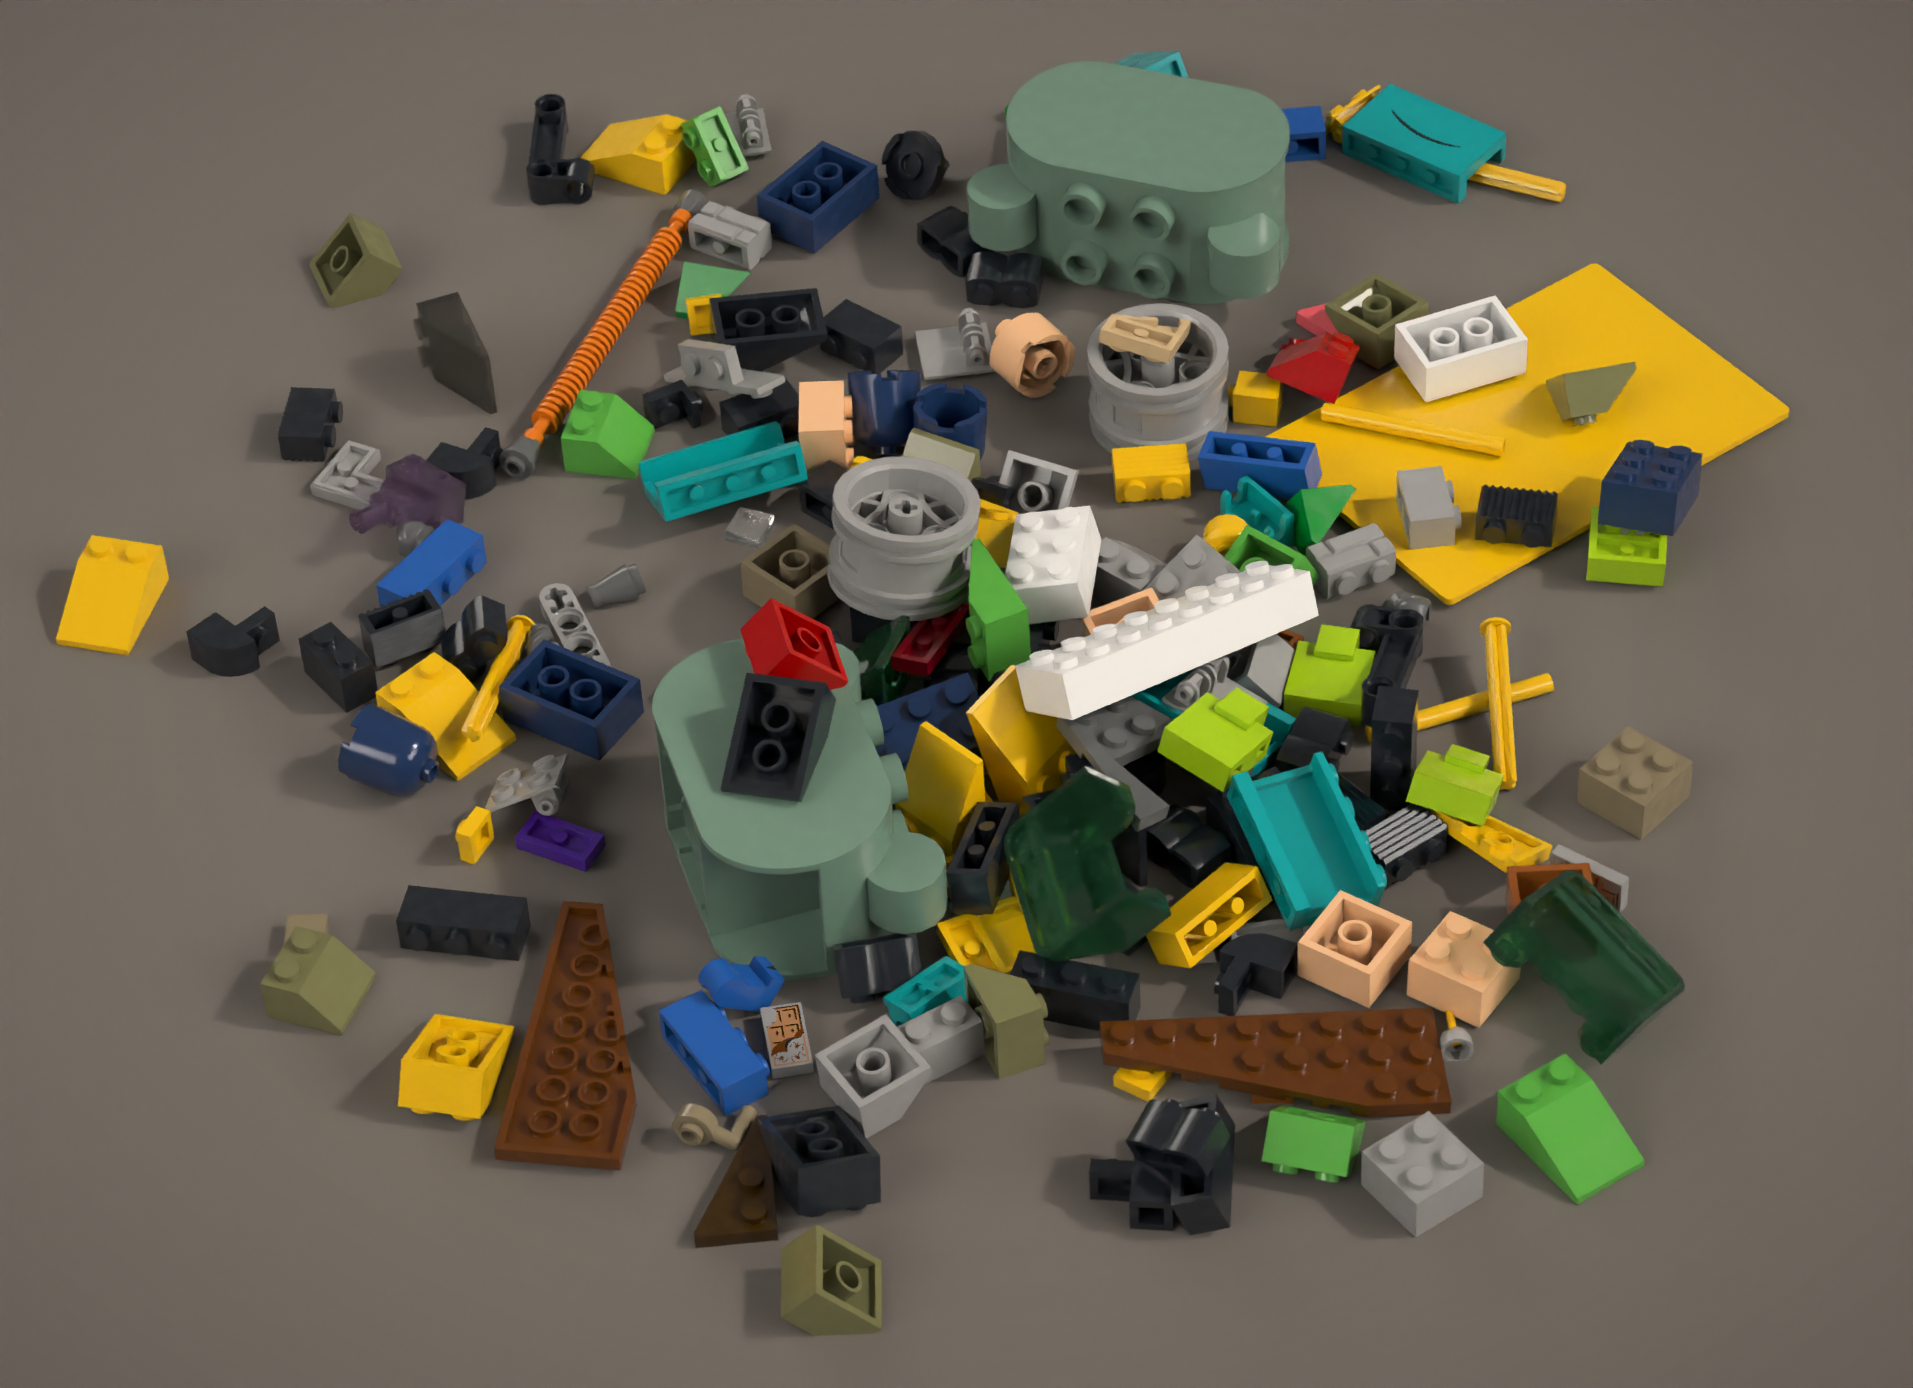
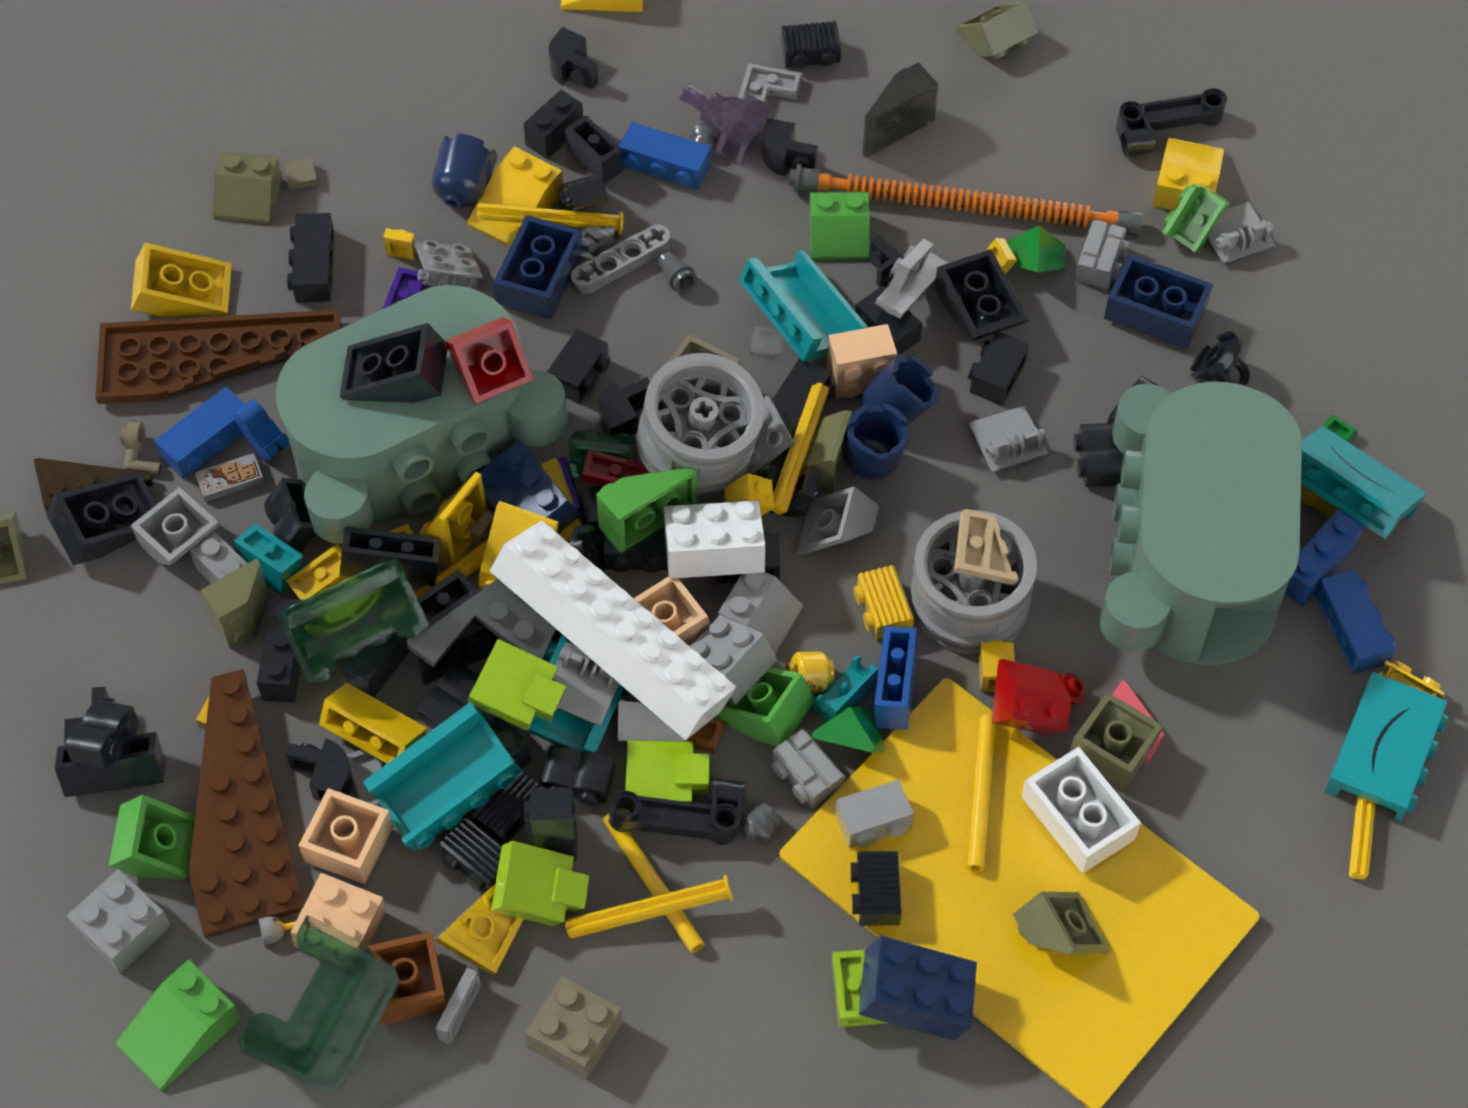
camera: 75 degrees right, 15 degrees up
light nougat brick [989,313,1075,398] -> none

